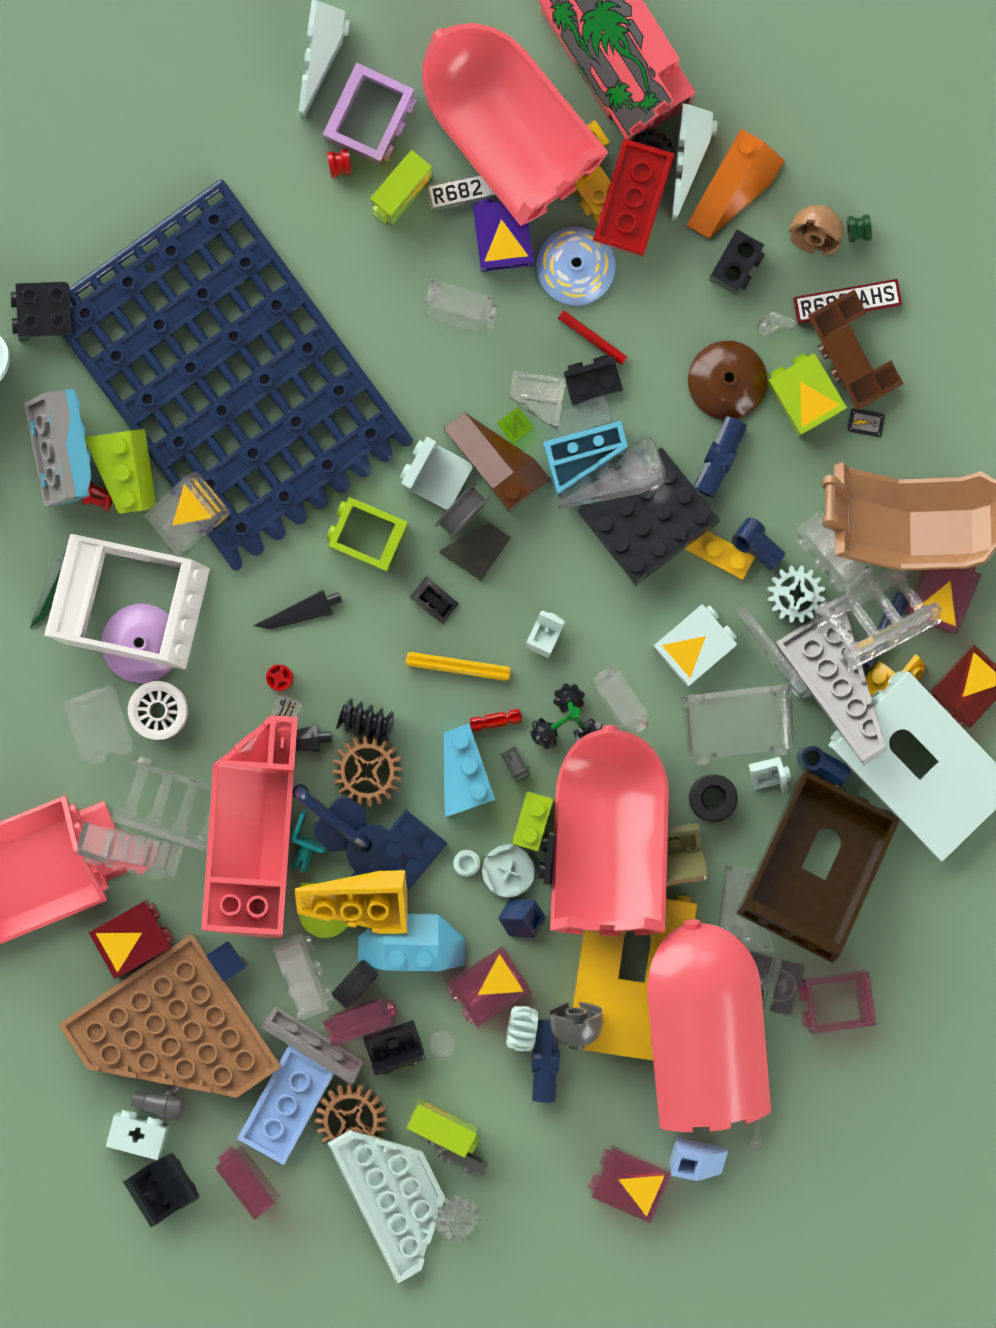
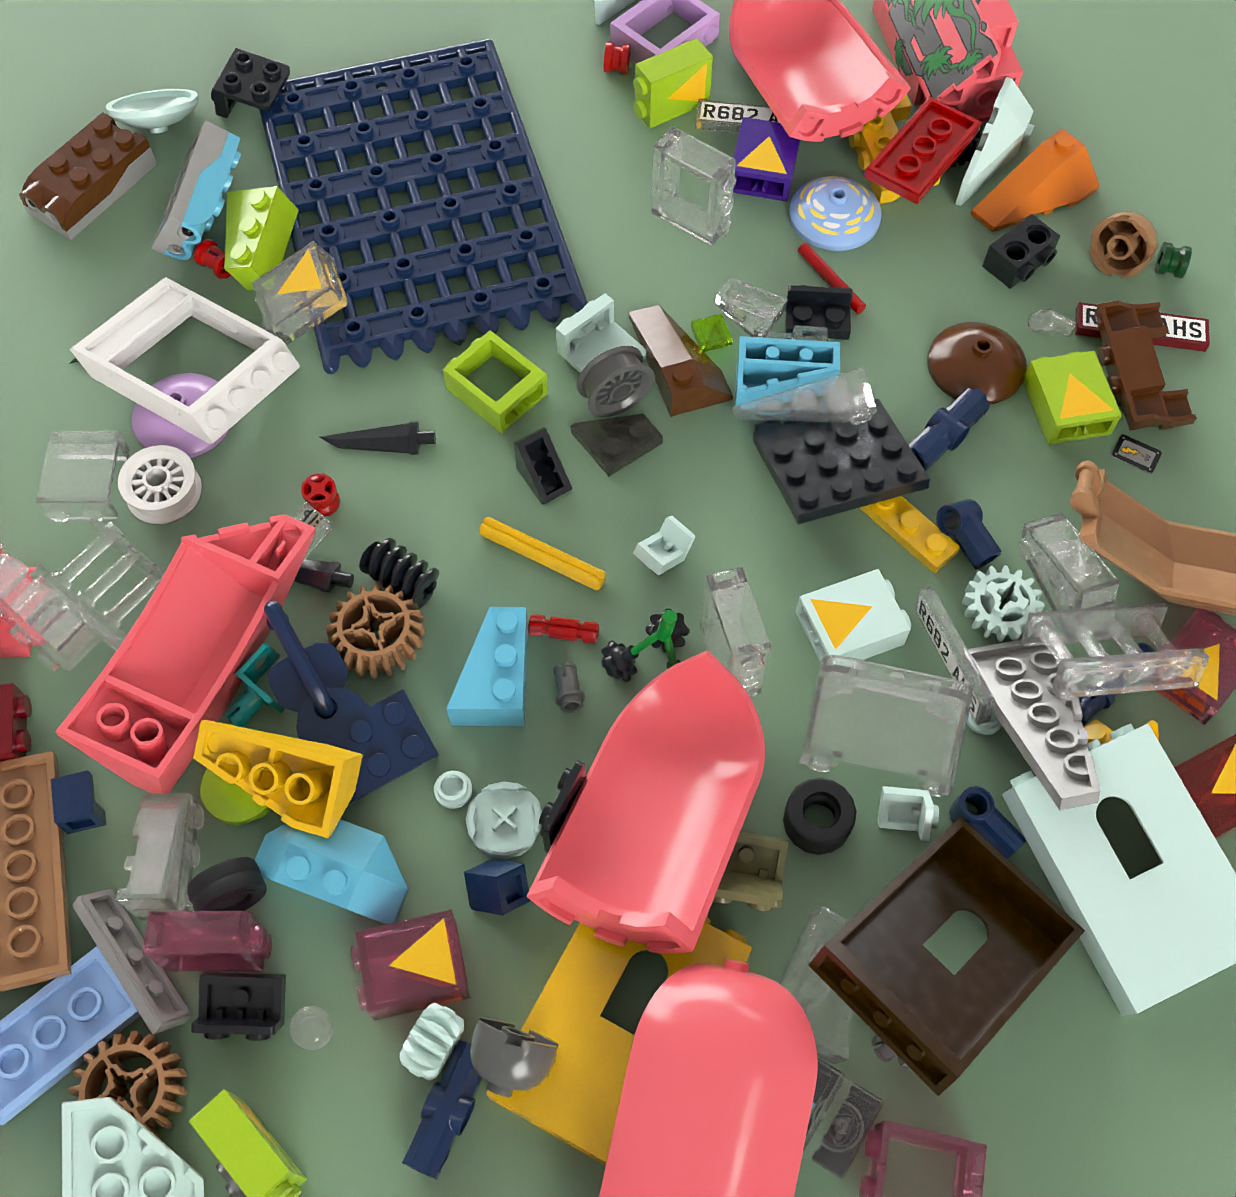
camera: 20 degrees right, 25 degrees down
lime brick [512,791,553,851] -> none

